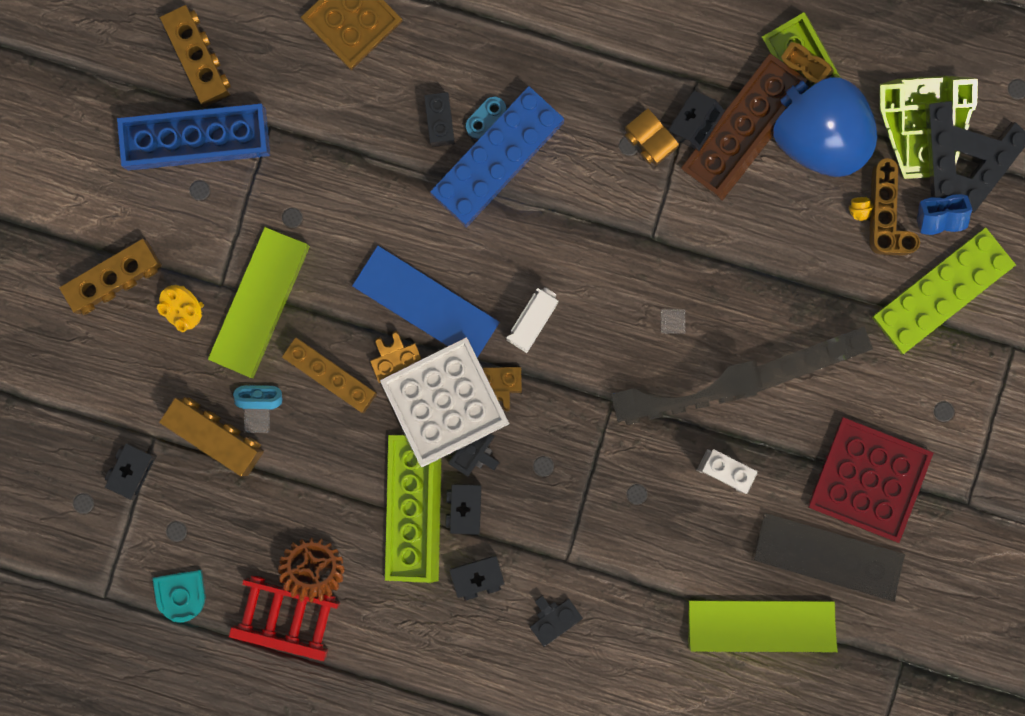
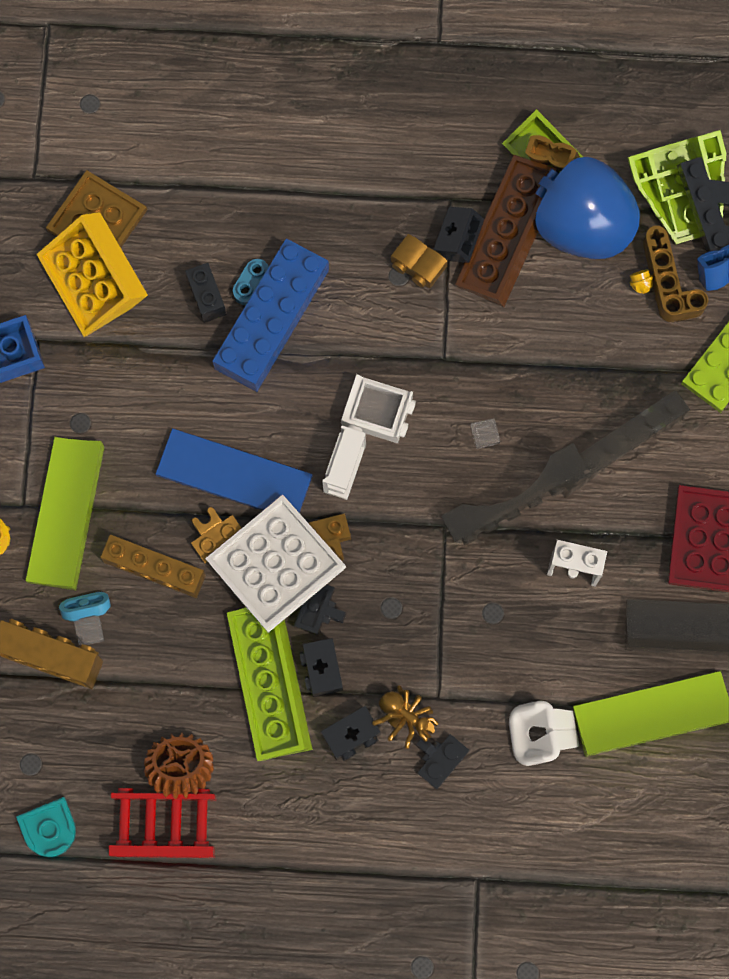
camera: 15 degrees left, 10 degrees down
none -> yellow slope [37,212,148,337]
none -> window [341,374,416,443]
none -> pearl gold animal [372,685,439,749]
none -> white piece [509,701,579,766]

